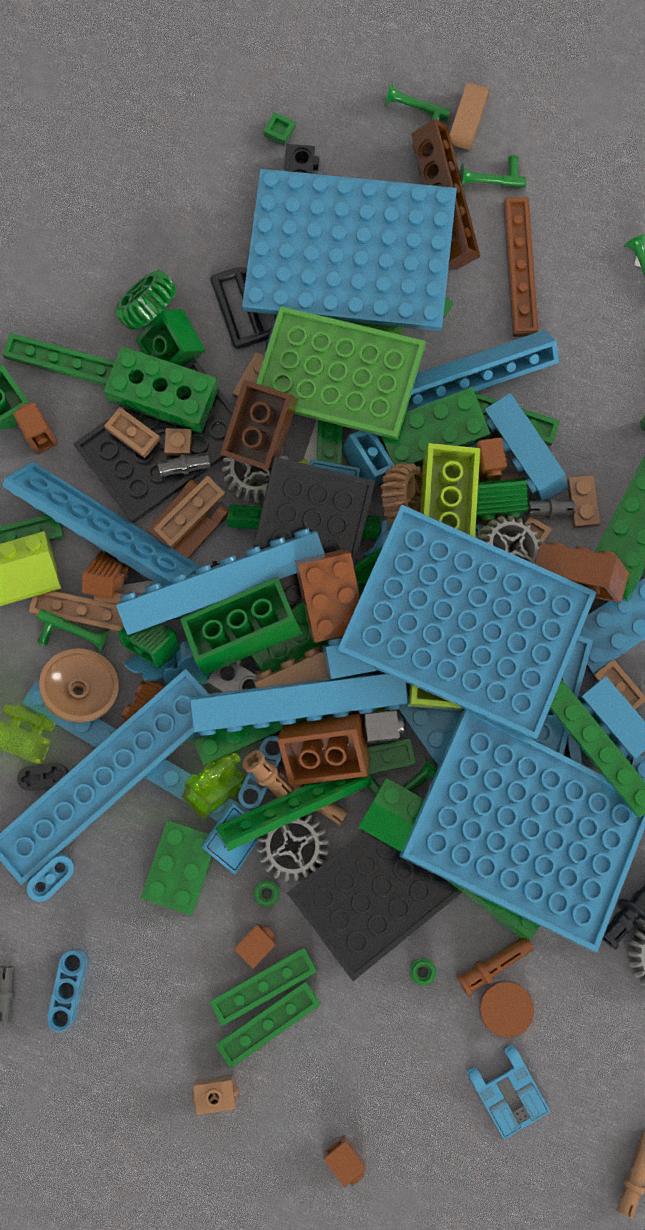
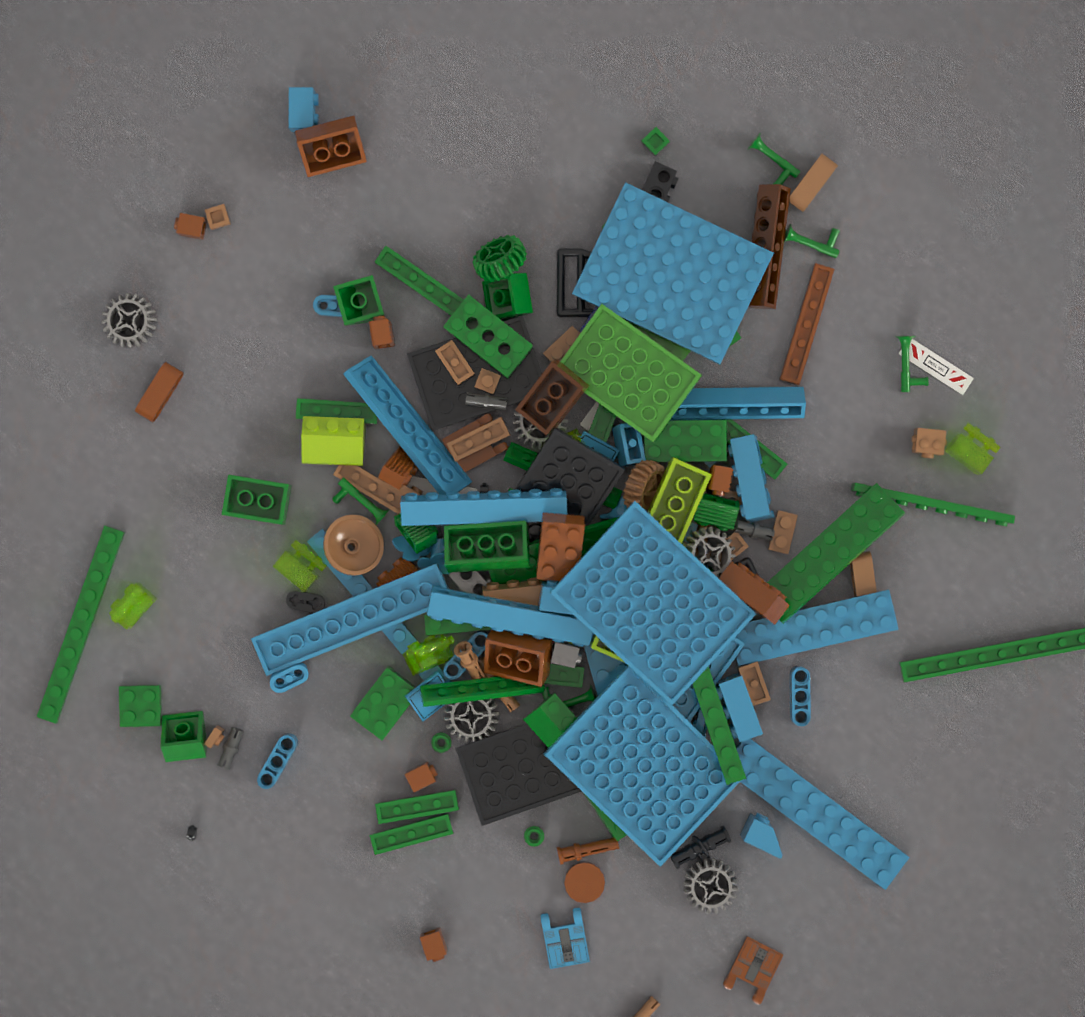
camera: 15 degrees right, 10 degrees up
medium nougat head [192,1075,239,1115] -> none

